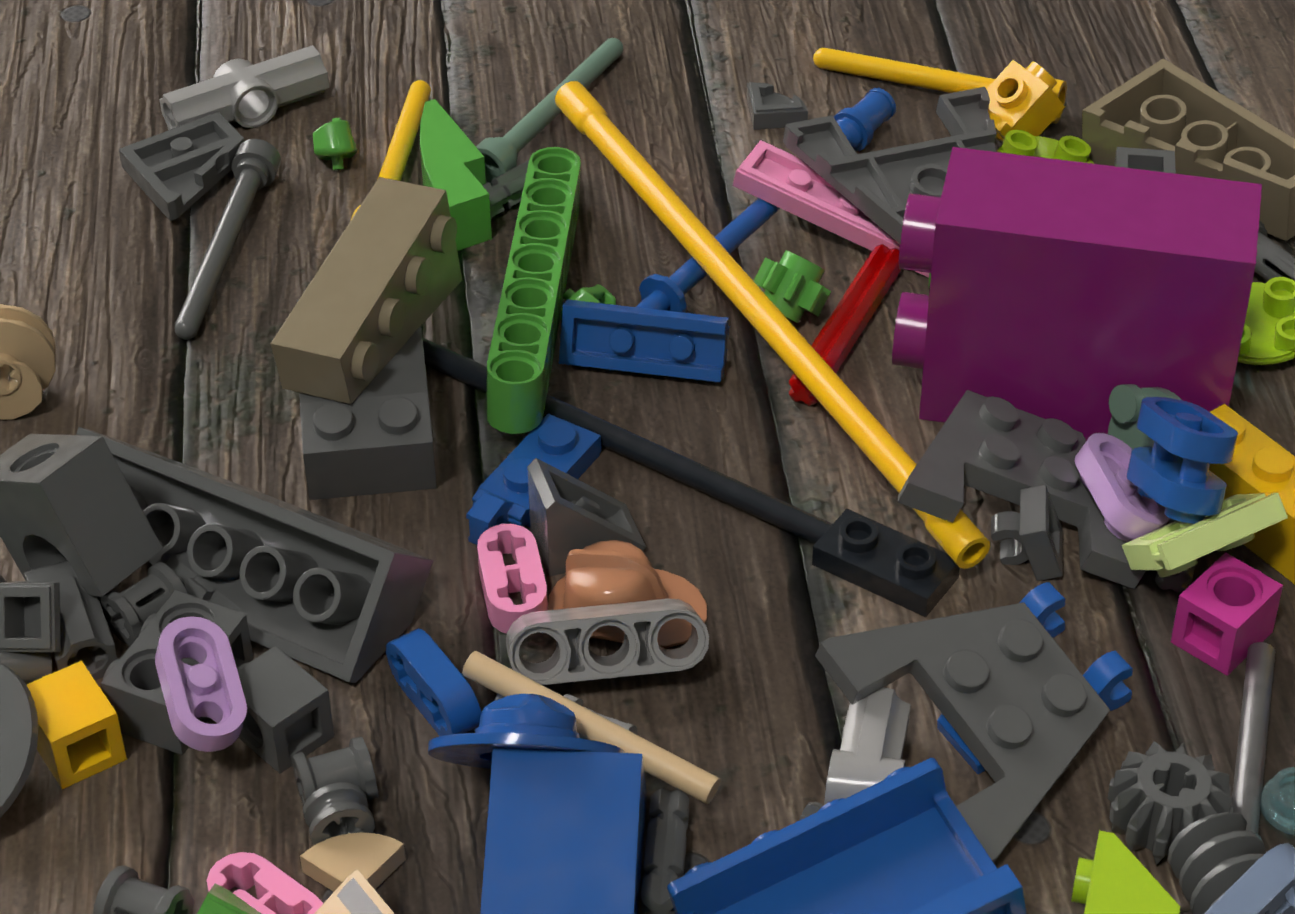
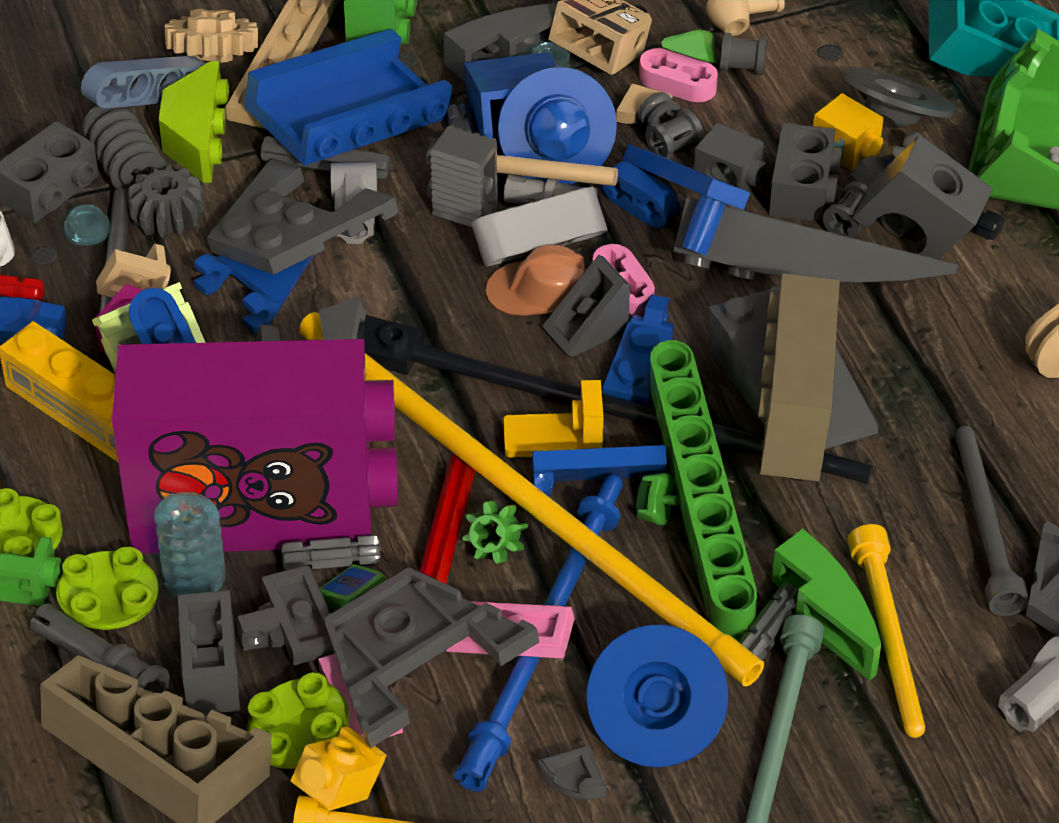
camera: 165 degrees right, 5 degrees up
lavender plate [155,617,247,752] -> none
bright green piece [313,117,358,170] -> none
none -> tan bracket [96,244,171,298]
none -> dark grey brick [426,125,497,227]
none -> yellow bracket [504,380,603,458]
none -> blue hat [587,625,729,767]
none -> blue piece [623,144,750,256]

